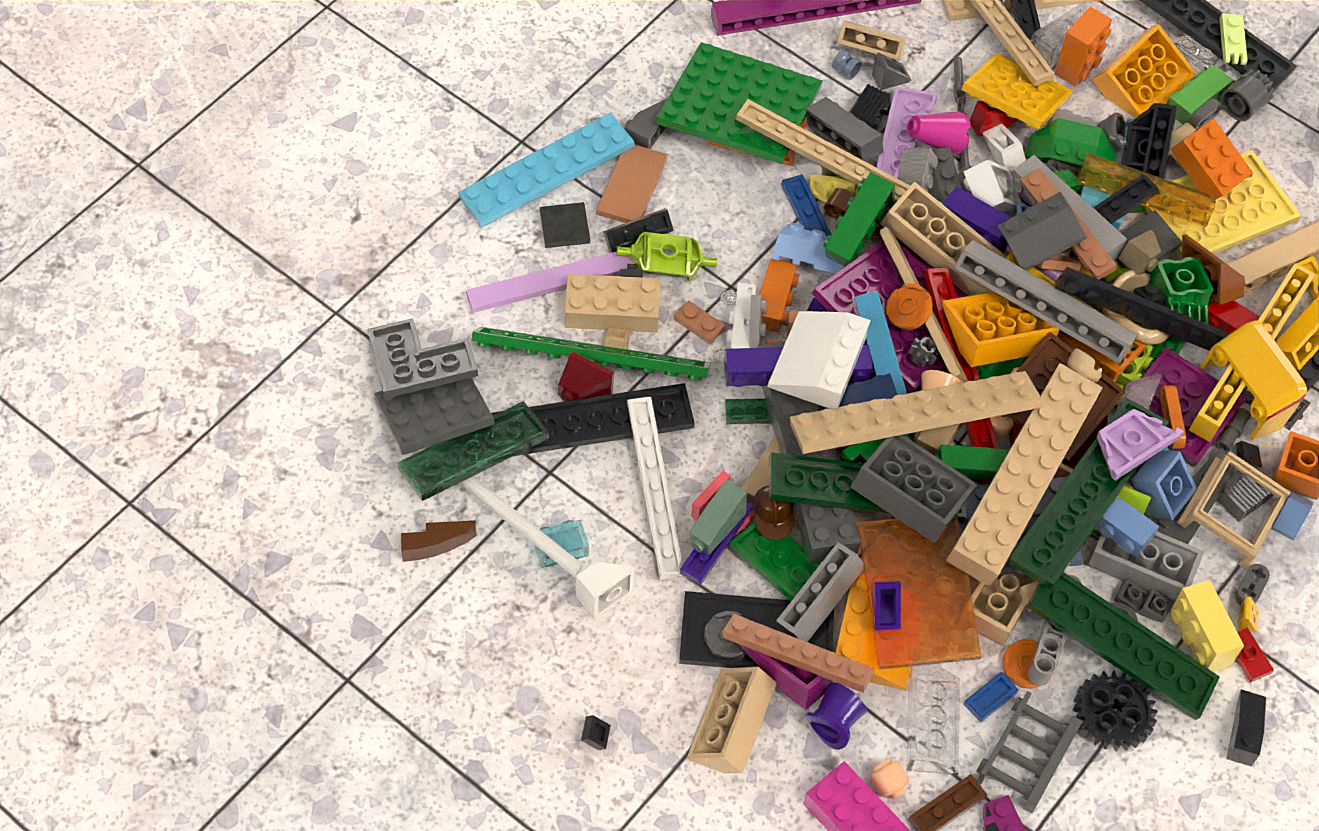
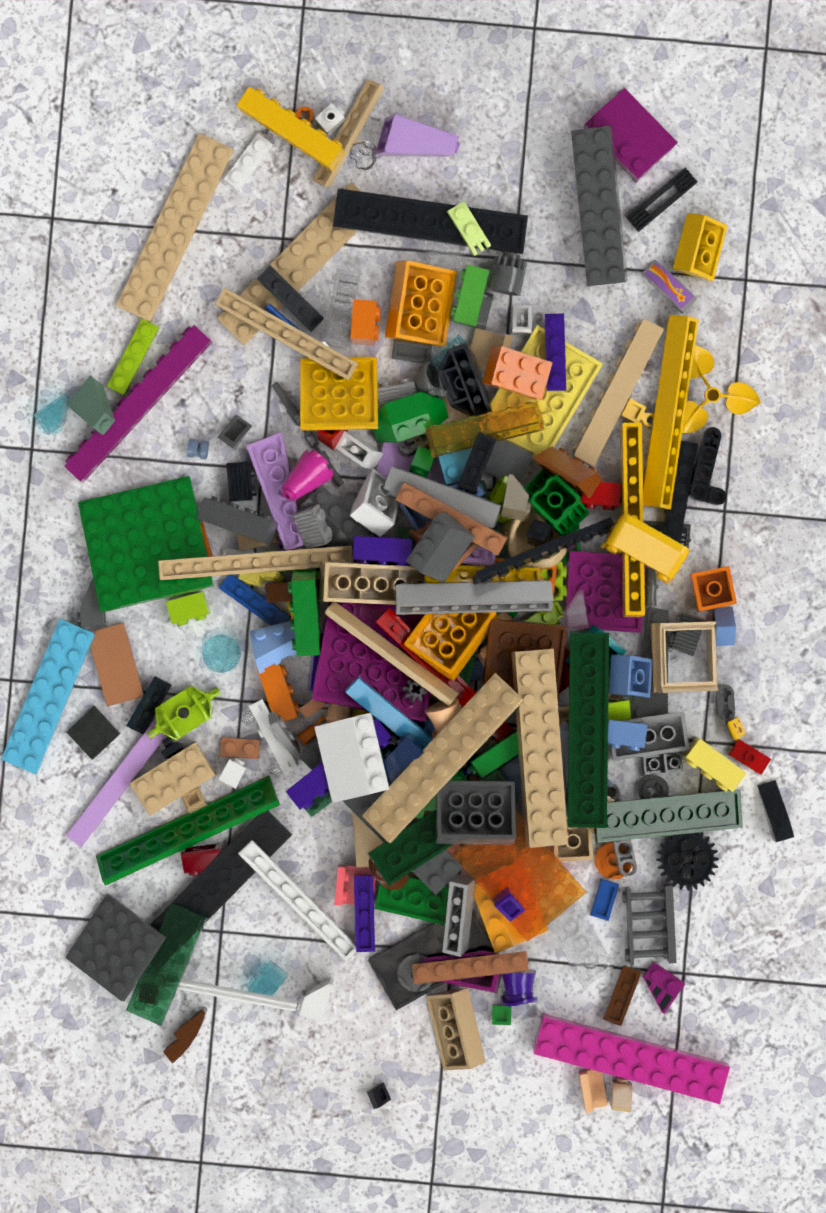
camera: 30 degrees left, 30 degrees up
plate [367,318,479,399] -> none
sand green slope [689,478,747,556] -> none
tan brick [837,20,908,60] -> none
light nougat head [870,758,909,800] -> none
orange tile [886,283,933,330] -> none
tan hair [1067,348,1102,383] -> none
lavender wing [1097,409,1184,480] -> none
orange beam [1160,385,1186,449] -> none
black tile [1236,441,1262,469] -> none
none -> lime brick [166,591,210,627]
none -> clear light blue tile [202,635,241,673]
none -> white brick [219,757,247,789]
none -> dark grey tile [392,340,432,364]
none -> green plate [492,1004,512,1025]
none -> white slope [511,305,532,335]
none -> dark purple plate [545,313,566,391]

